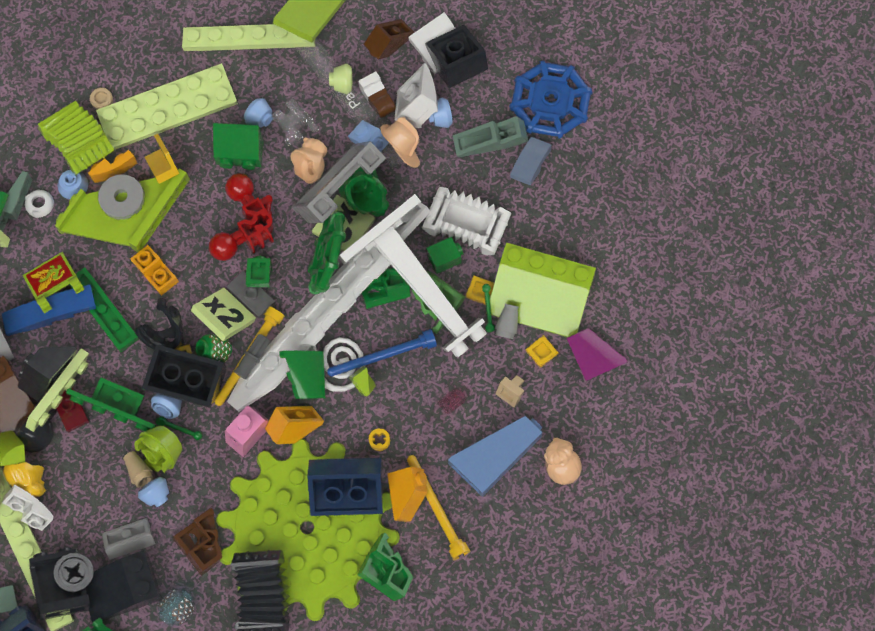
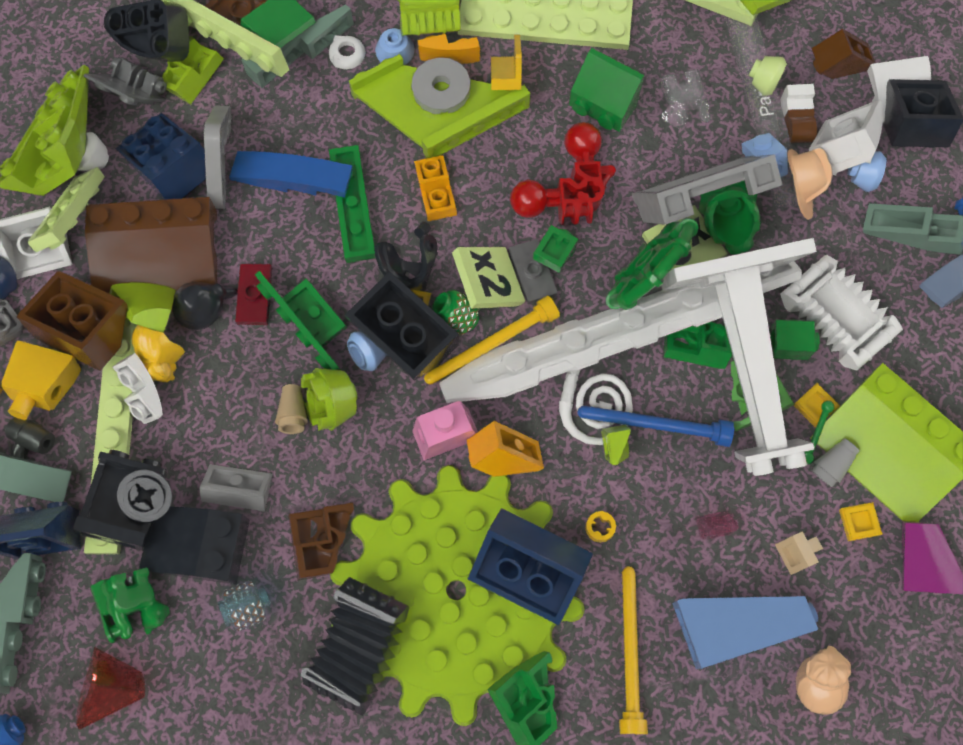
camera: 25 degrees right, 0 degrees up
black slope [18,346,77,402] -> none
flag [22,252,84,313] -> none
yellowish green plate [26,348,89,432] -> none
light blue cone [138,477,169,507] -> none
green hinge [156,416,202,440] -> none
dark grey axle [234,334,270,380] -> none
light blue cone [244,98,273,128] -> none
green slope [279,350,325,400] -> none
light nougat hair [290,137,327,184] -> none
light orange slope [387,467,427,522] -> none

